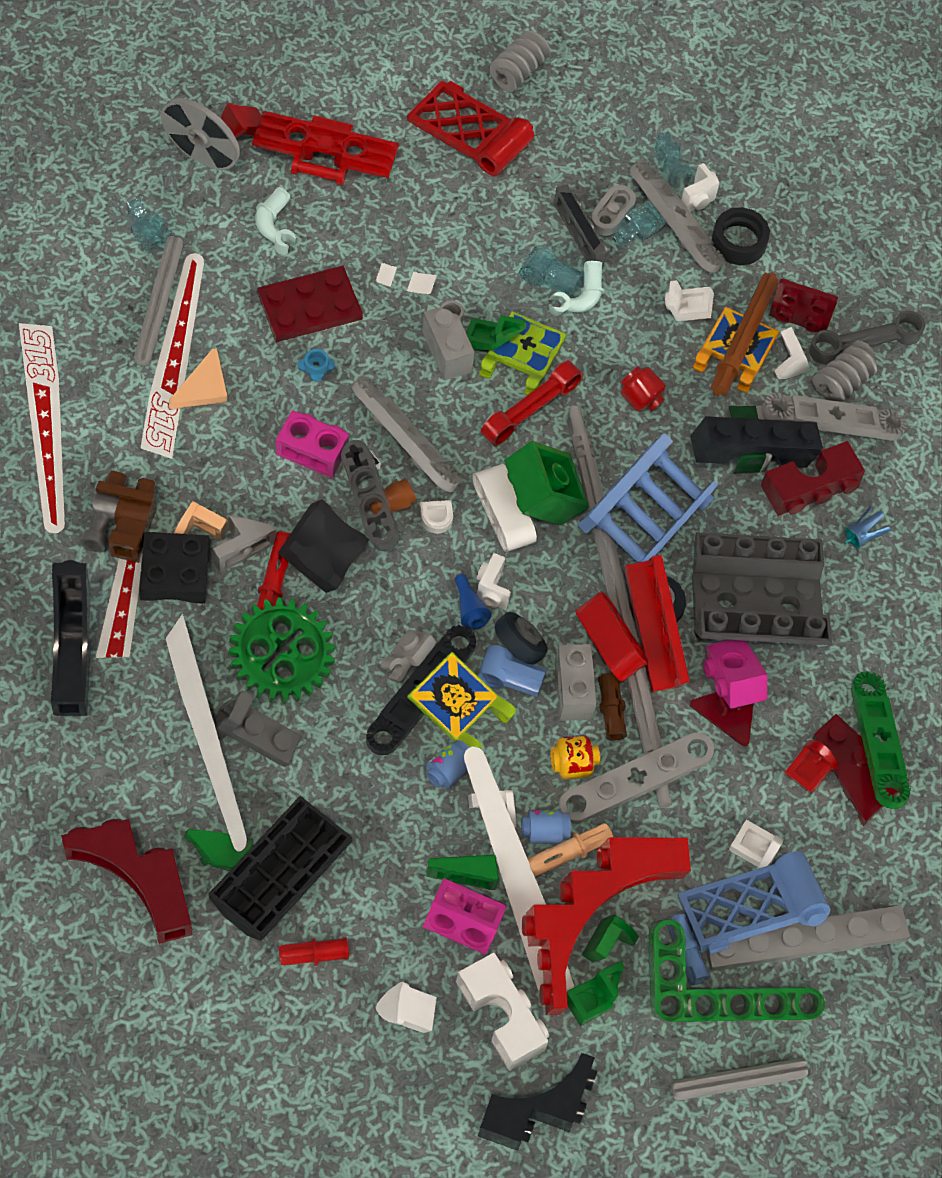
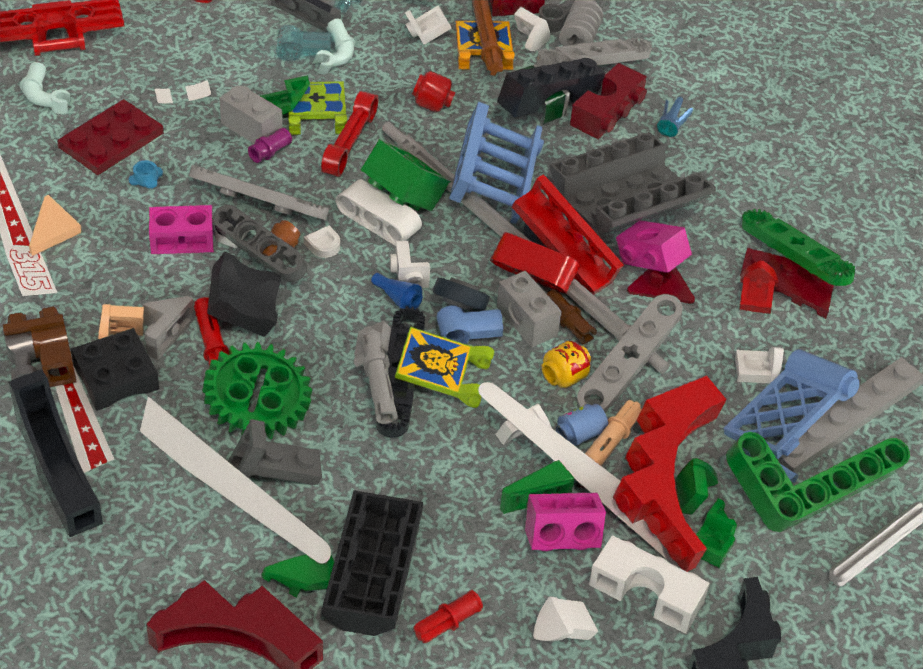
camera: 25 degrees left, 15 degrees down
medium blue brick [426,740,469,789] -> none
none -> magenta pin [248,127,292,163]
none -> light grey pin [360,330,398,424]

